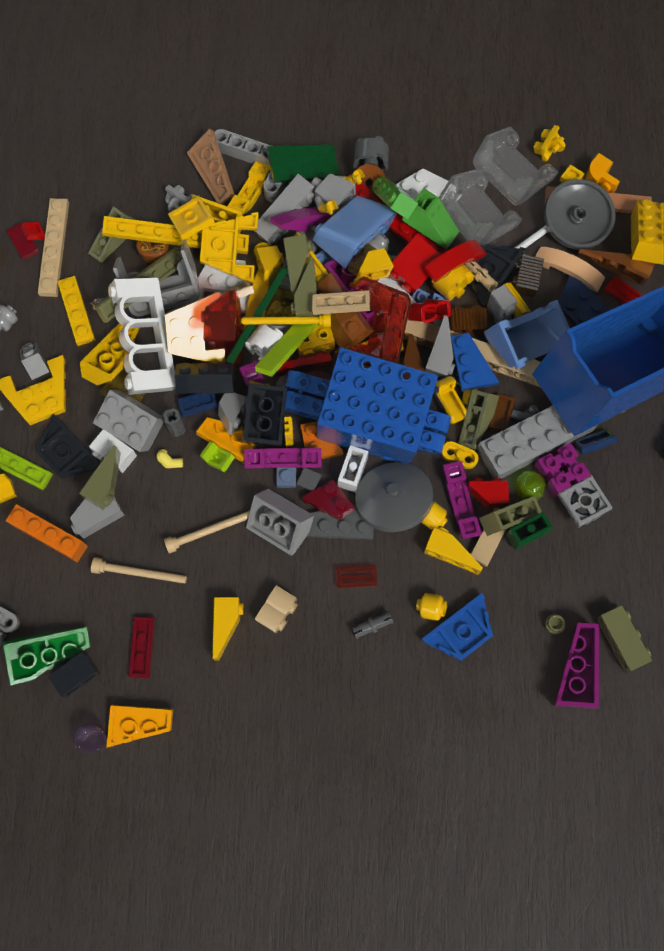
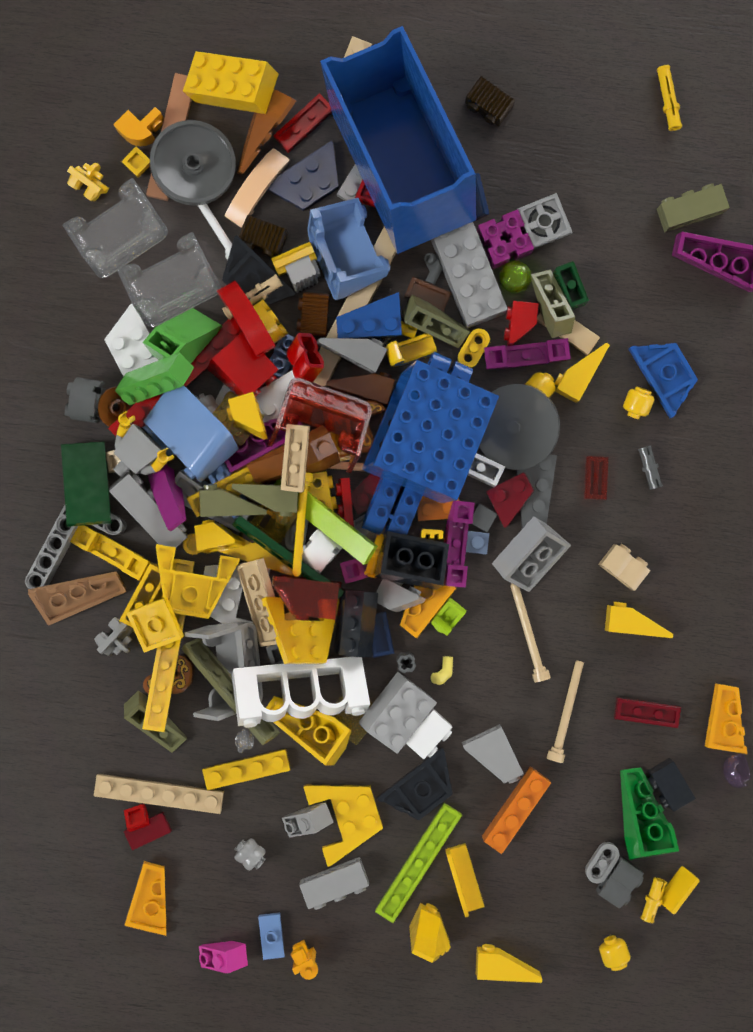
camera: 85 degrees left, 15 degrees up
olive slope [79,445,121,510] -> none
olive plate [545,614,566,634] -> none

